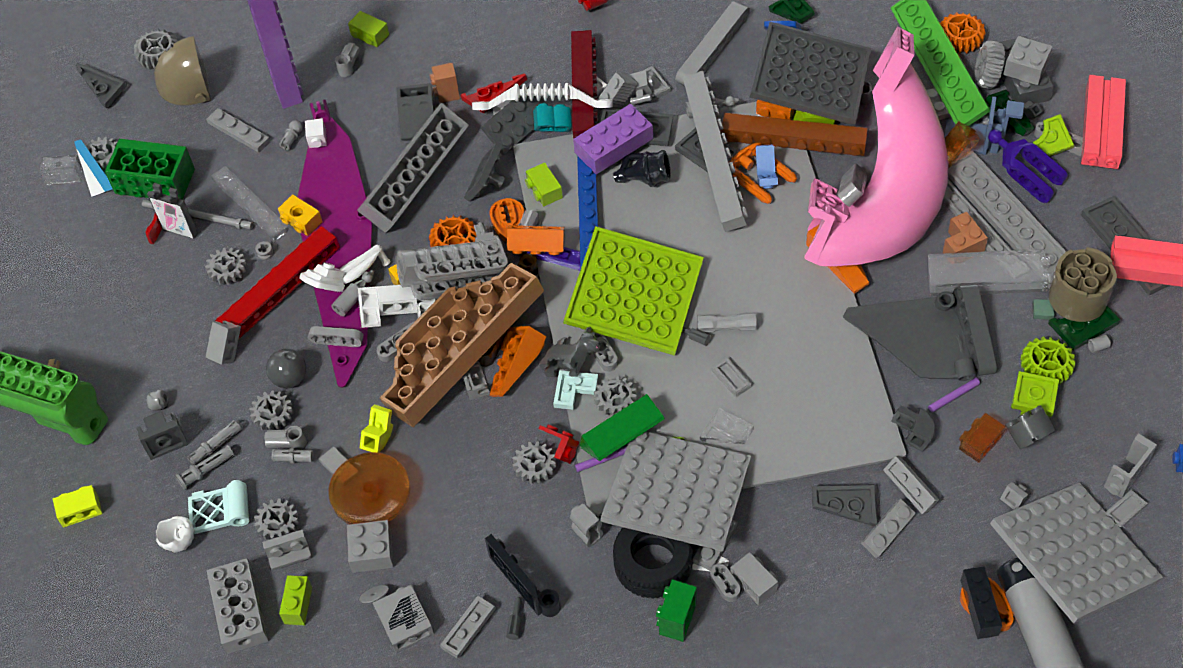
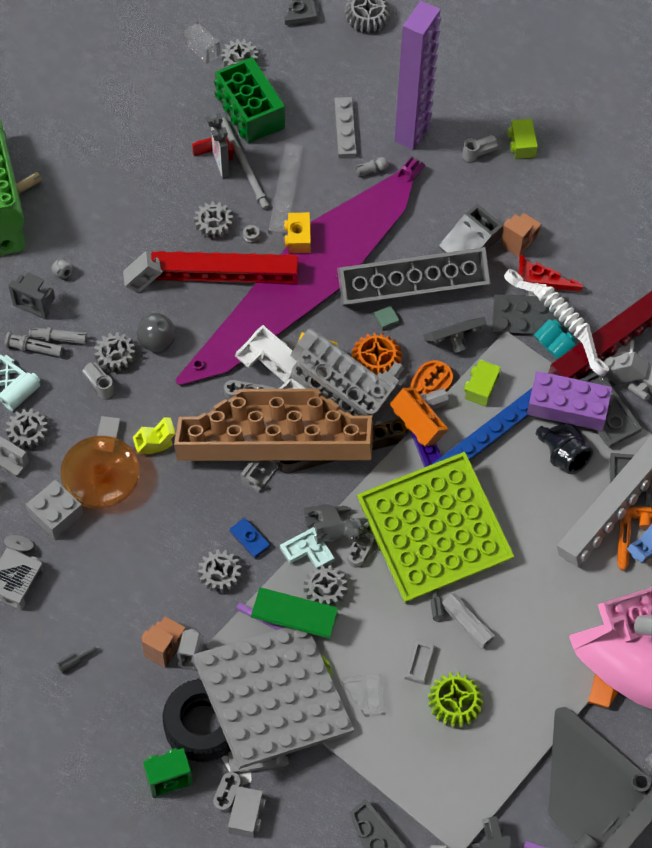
camera: 45 degrees right, 5 degrees up
dark azure sticker [74,139,112,197] -> none
dark tan brick [154,36,211,105] -> none
light grey pin [271,448,314,464] -> none
white piece [300,245,391,292] -> none
white brick [305,118,327,148] -> none
light grey beam [308,326,364,347] -> none
light grey wheel [331,270,374,316] -> none
light grey plate [440,596,495,659] -> none
black hinge [485,534,560,617] -> none
orange wedge [489,326,547,397] -> none
red bracket [538,424,579,464] -> none
none -> nougat brick [141,616,186,668]
none -> blue plate [229,517,270,559]
none -> sand green tile [374,306,399,330]
none -> lime gear [428,672,484,728]

